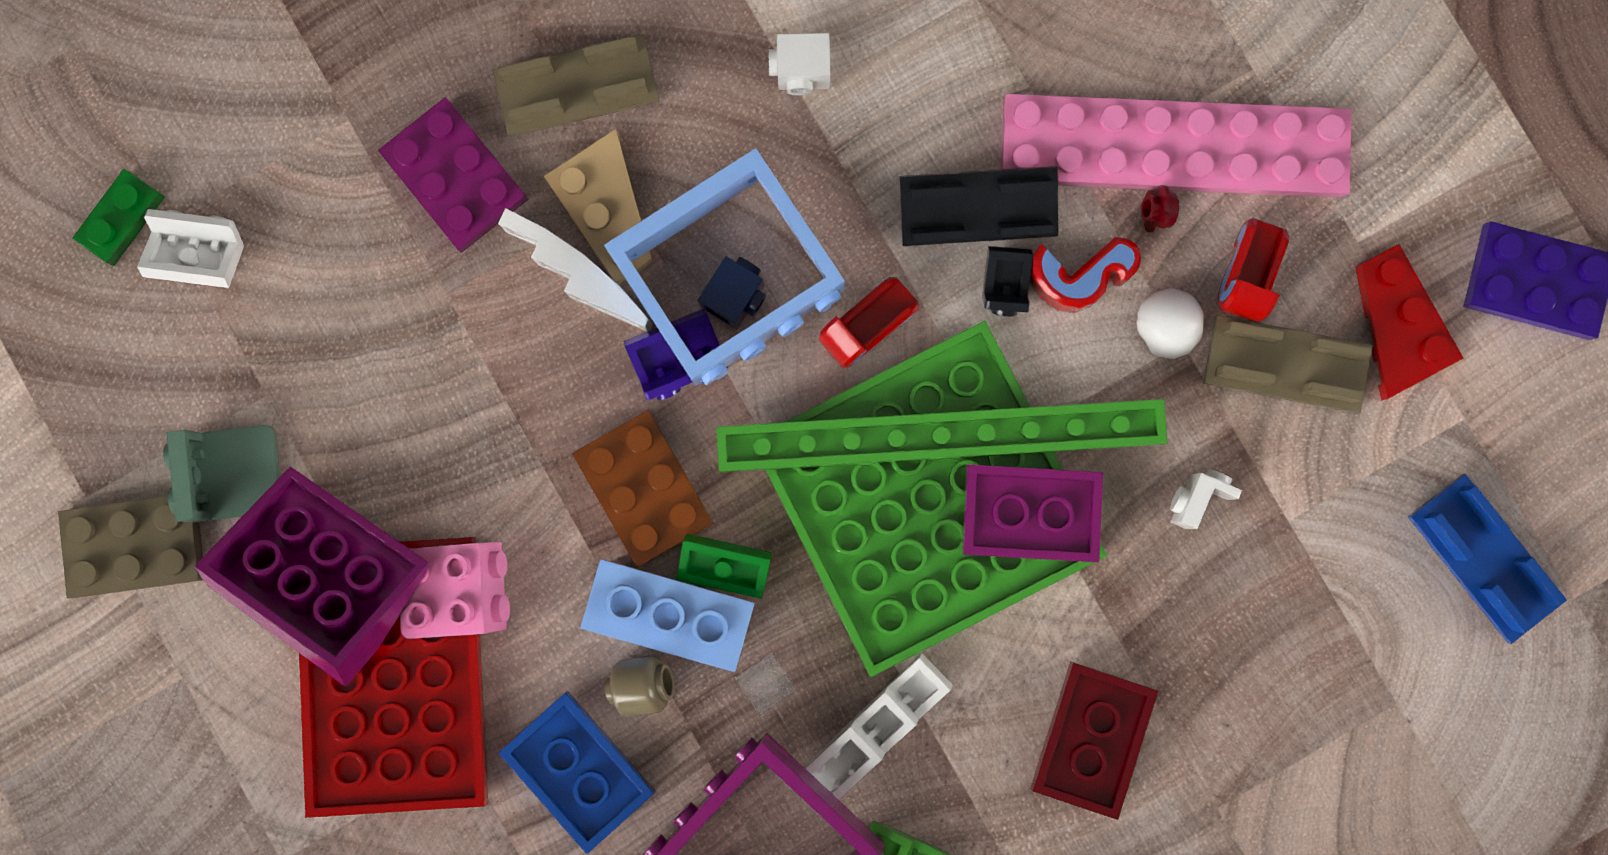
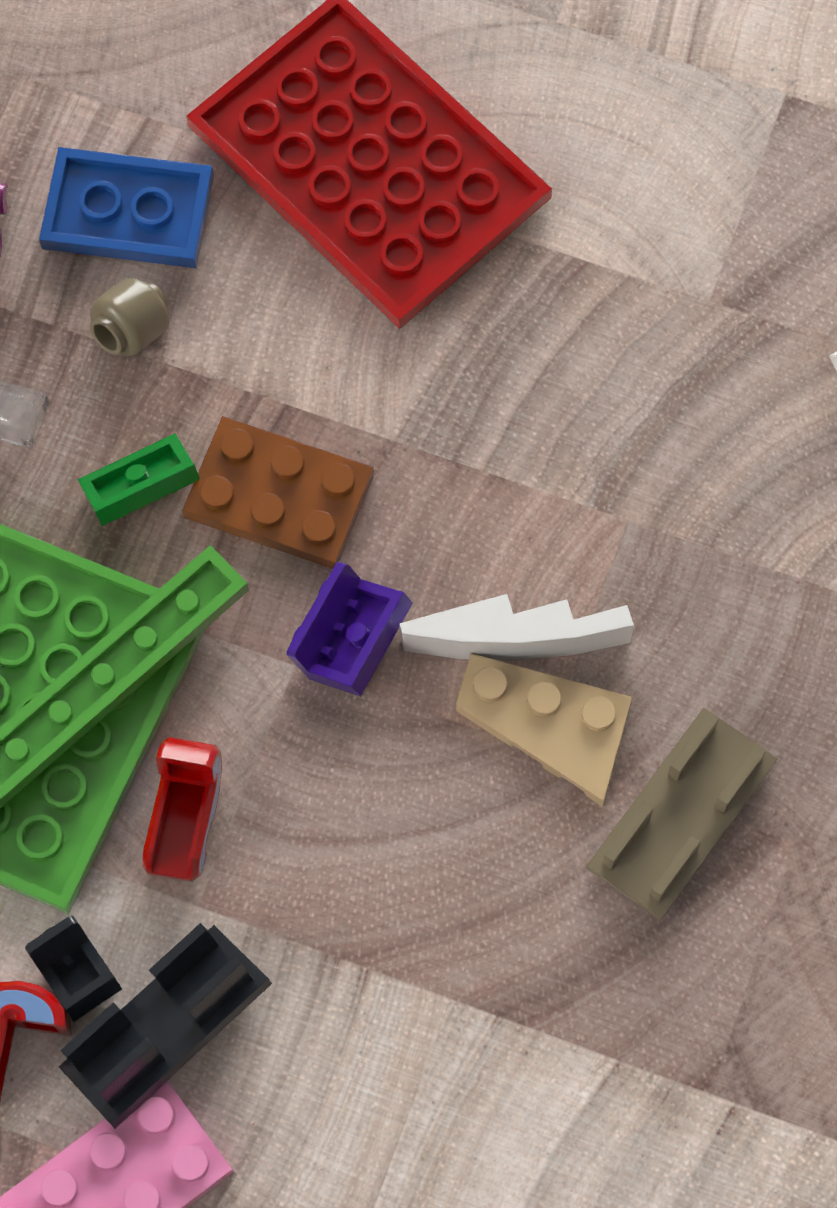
camera: 140 degrees right, 15 degrees down
dark tan plate [58,496,204,599] -> none
sand green bracket [163,425,280,522] -> none
magenta slope [194,466,430,687] -> none
magenta plate [378,97,529,253] -> none
bright pink bracket [400,542,510,639] -> none
light blue brick [580,559,755,672] -> none
light blue window [604,148,845,386] -> none
dark blue brick [697,256,767,330] -> none
white brick [769,33,830,96] -> none

